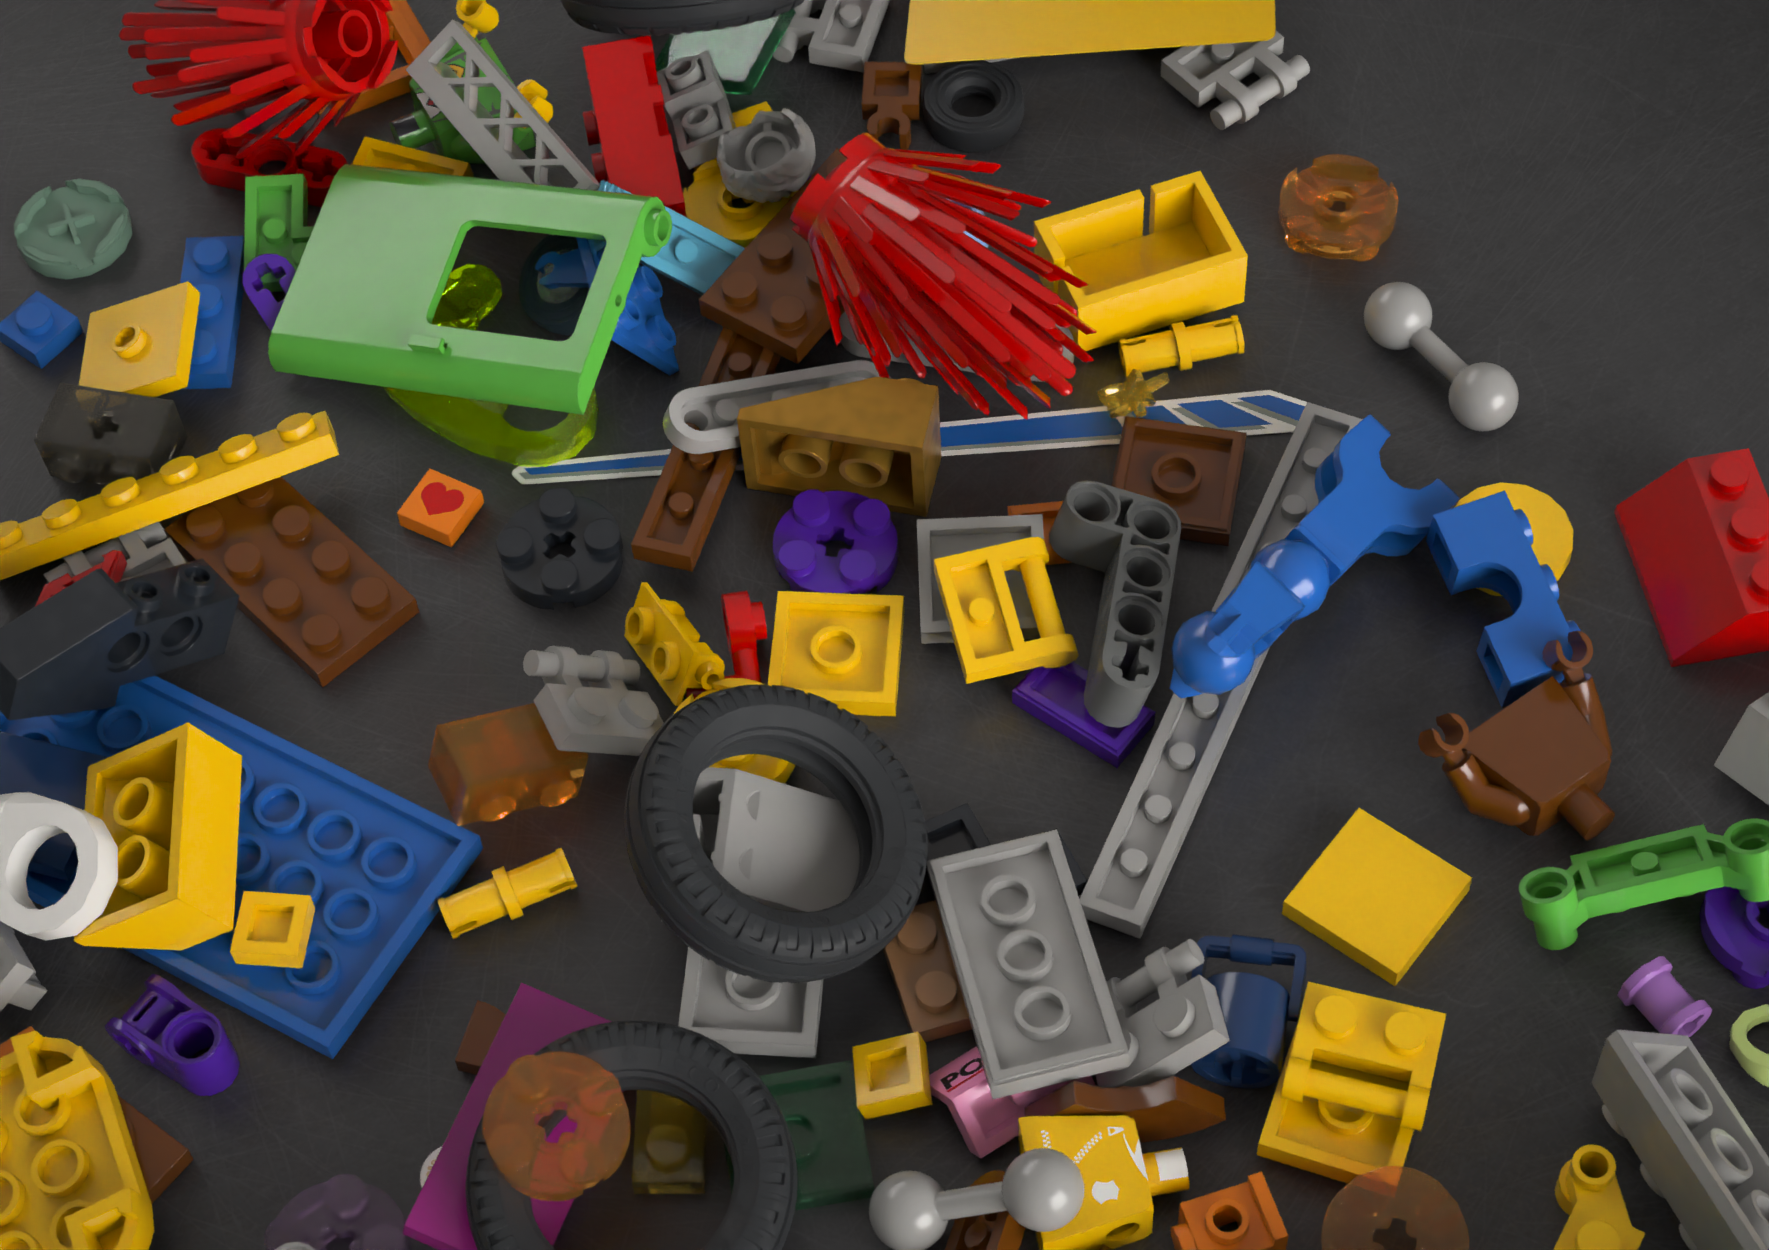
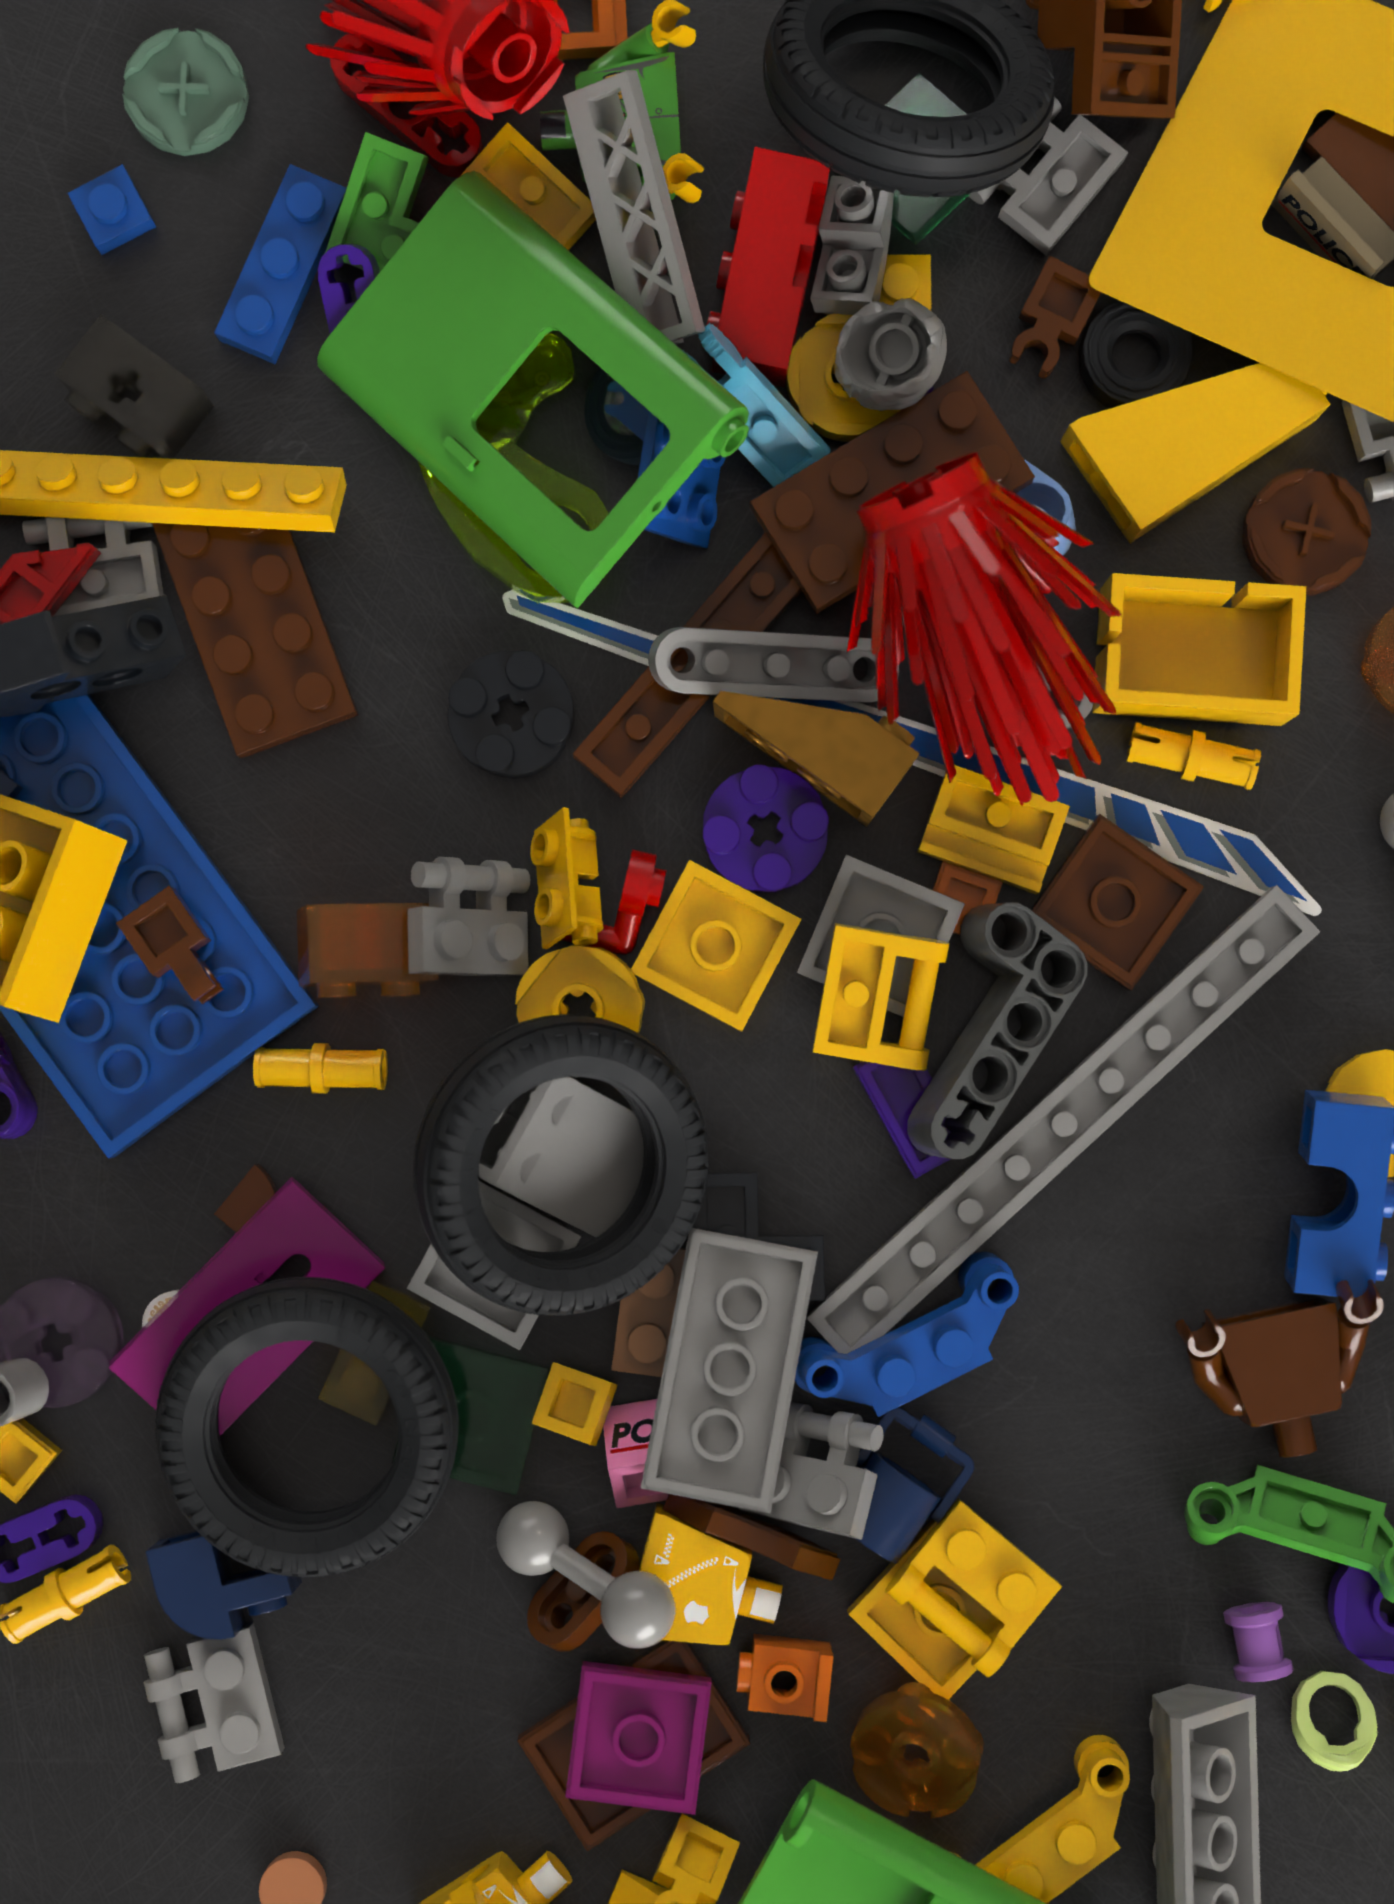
camera: 20 degrees right, 30 degrees up
yellow plate [75,281,200,418] -> none
yellow plate [230,891,316,968] -> none
orange tile [397,468,484,548] -> none
clear orange plate [483,1052,631,1201] -> none
clear yellow plant [1097,369,1170,418] -> none
blue piece [1170,415,1460,699] -> none
yellow tile [1282,808,1472,986] -> none
none -> reddish brown plate [116,885,224,1004]
none -> blue plate [795,1252,1019,1417]
none -> yellow plate [917,765,1070,895]
none -> yellow slope [1060,363,1331,544]
none -> reddish brown tile [1243,468,1371,595]

